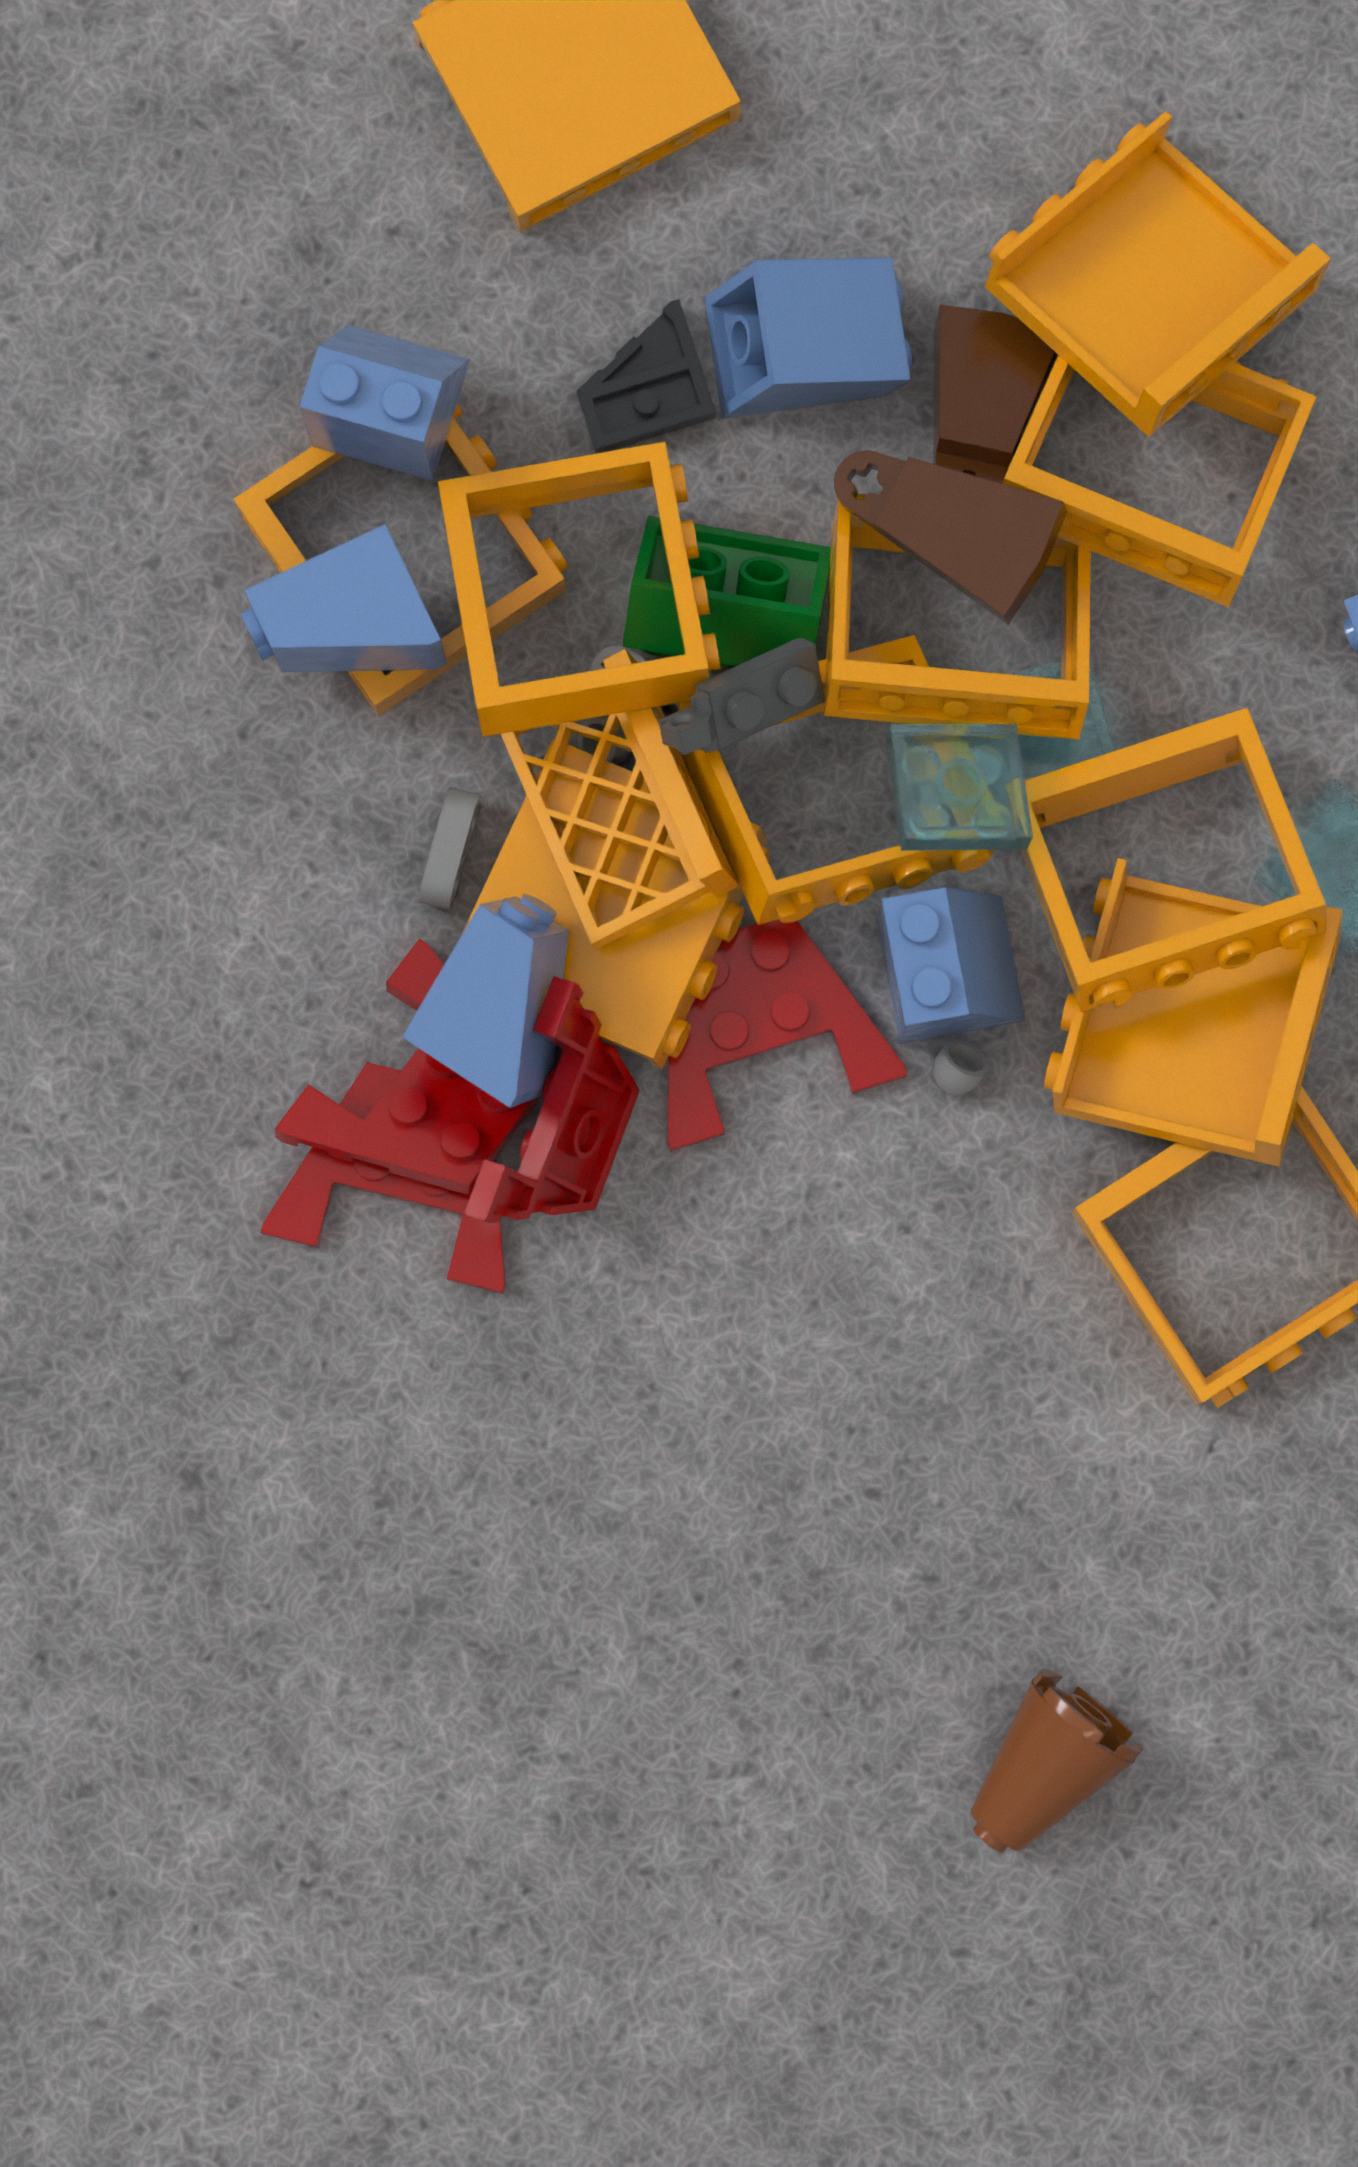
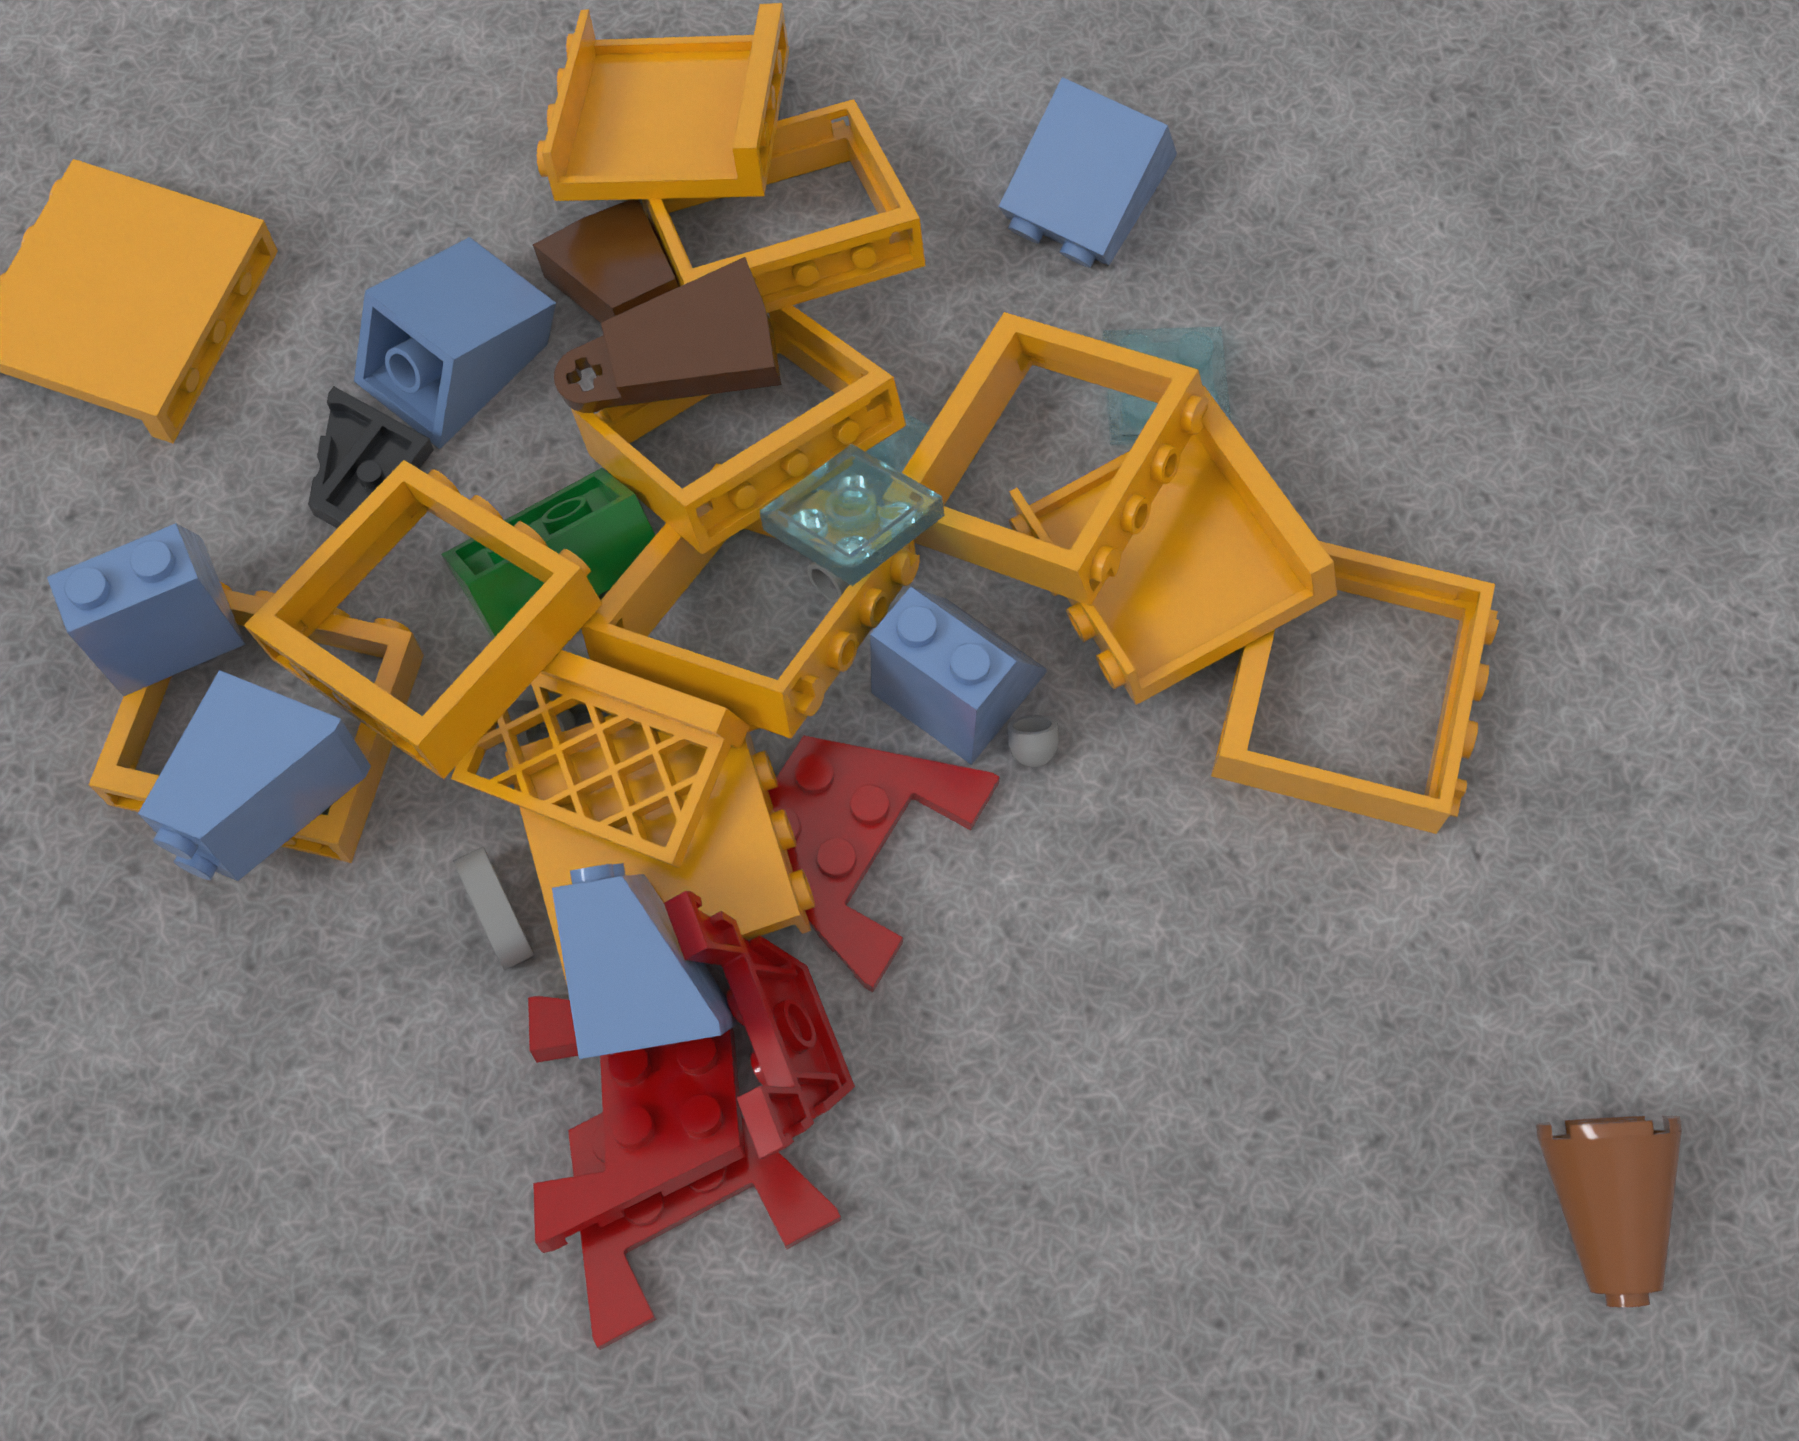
camera: 45 degrees left, 15 degrees down
dark grey hinge [658,638,825,755] -> none

